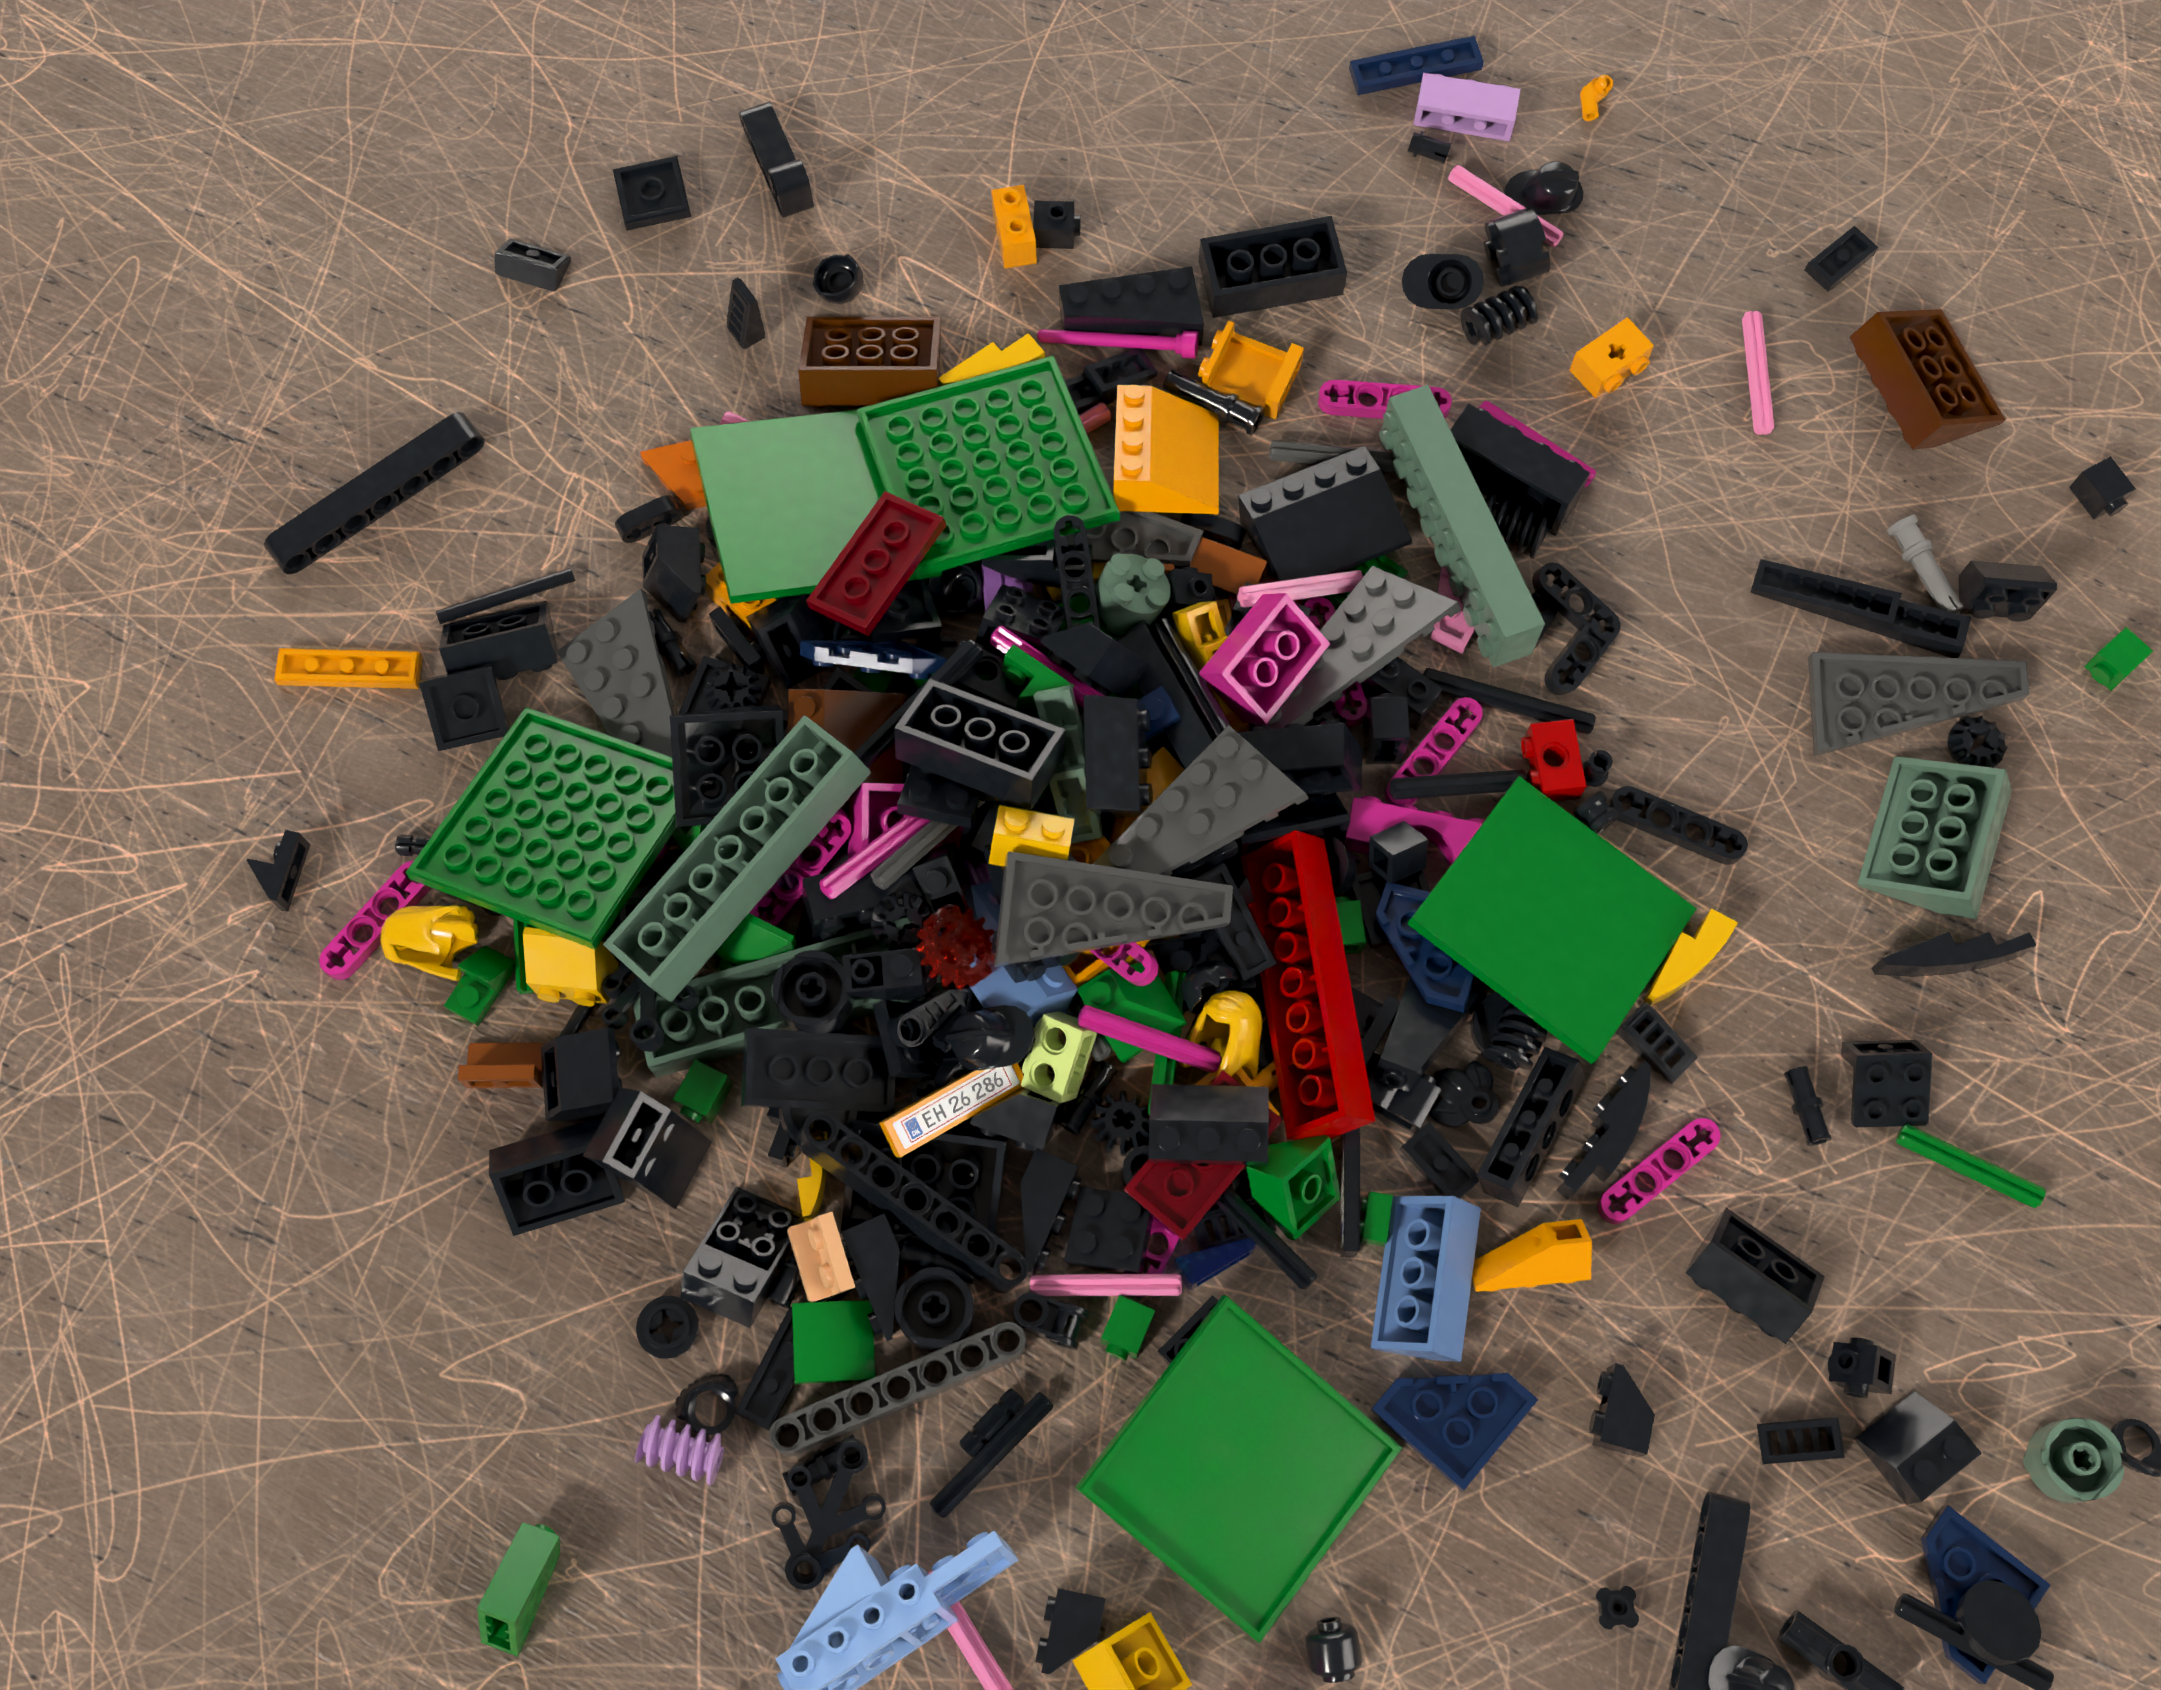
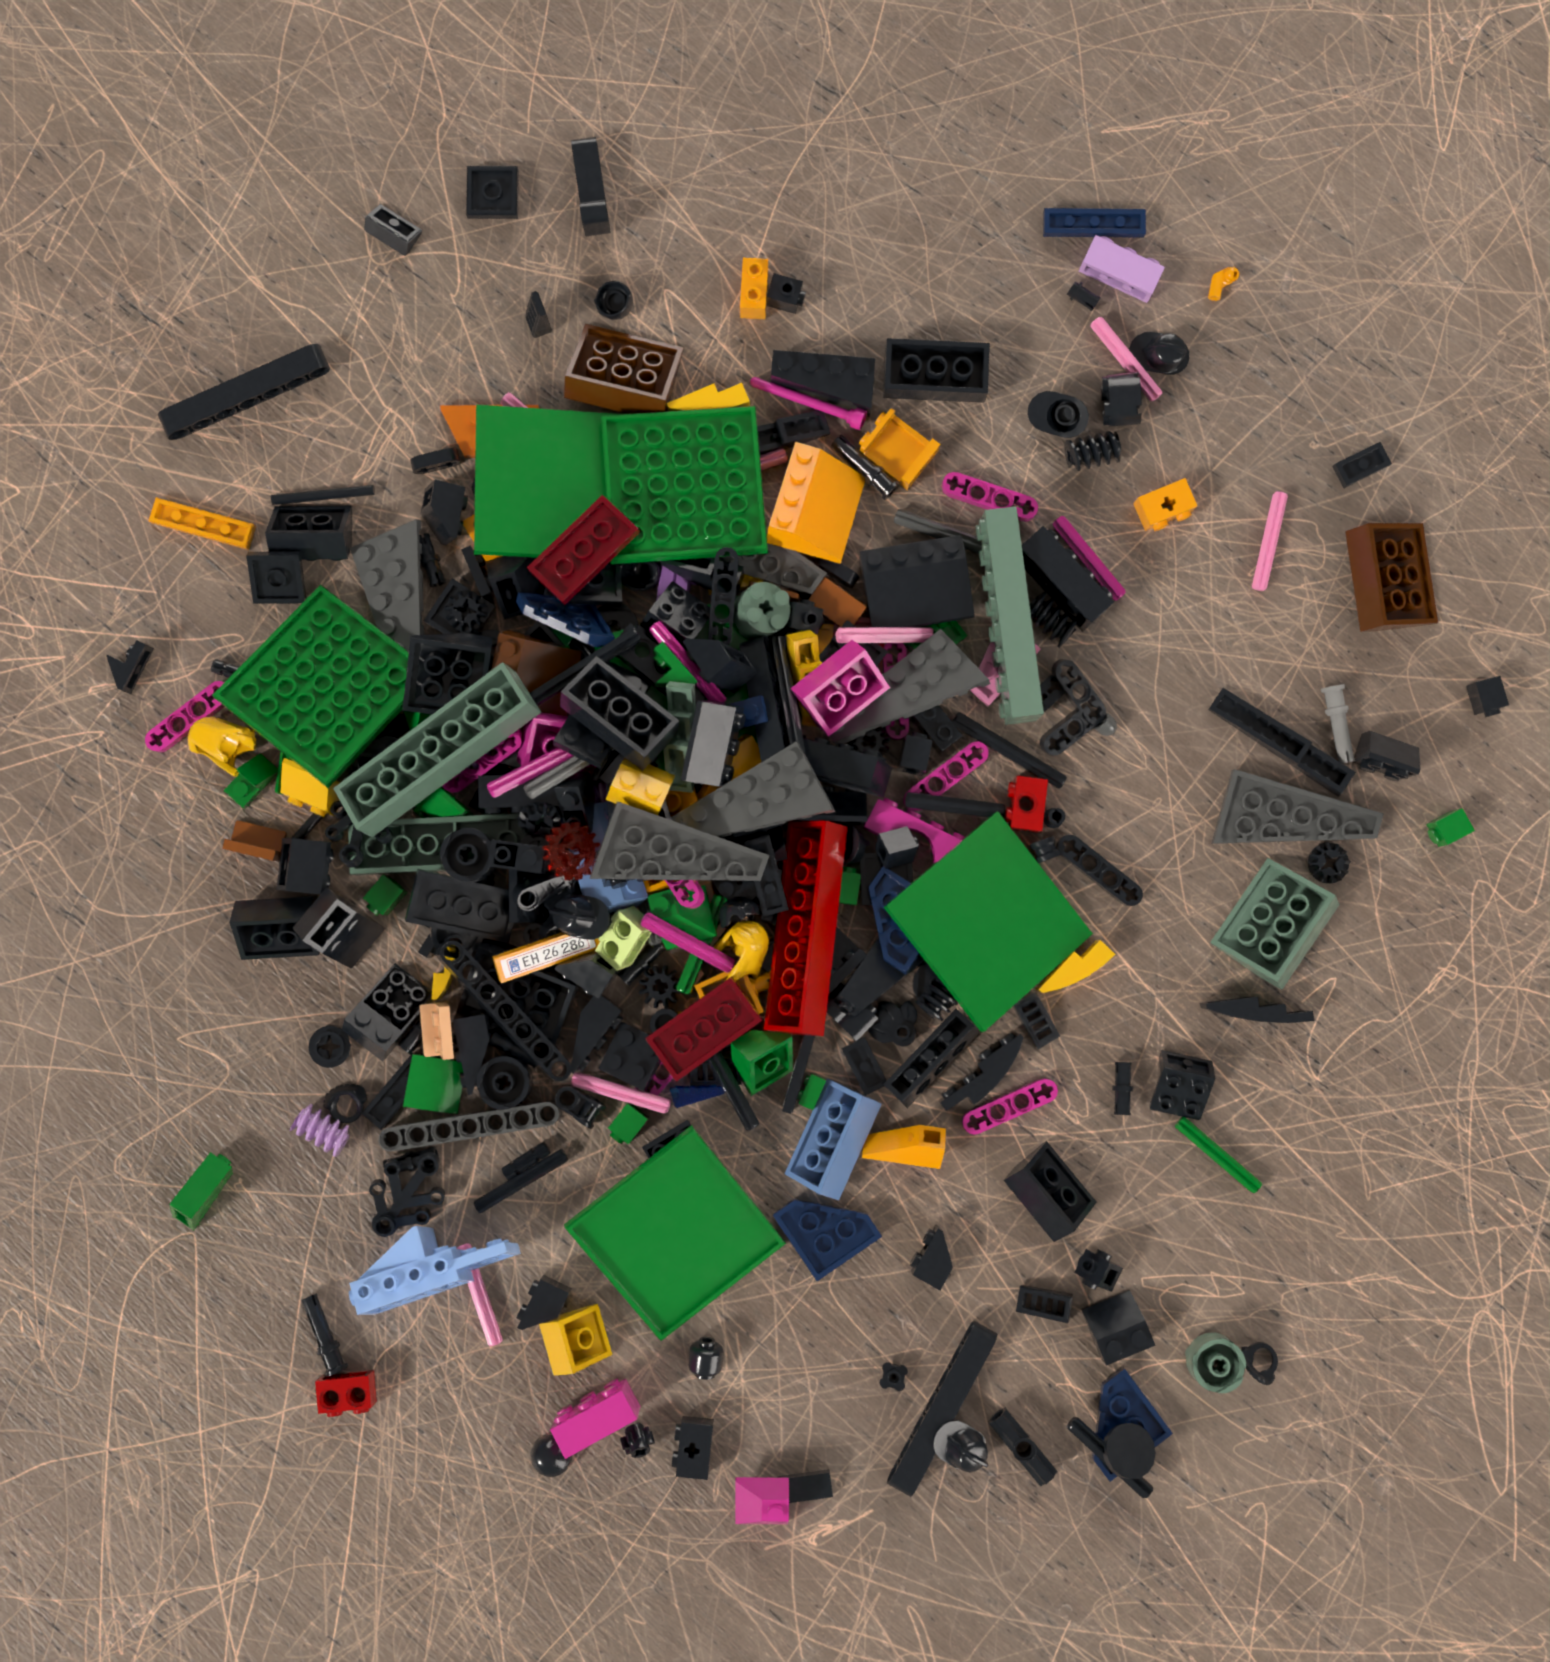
camera: 10 degrees right, 15 degrees up
black slope [1148,1084,1269,1166] -> none
none -> dark grey hinge [1094,713,1117,736]

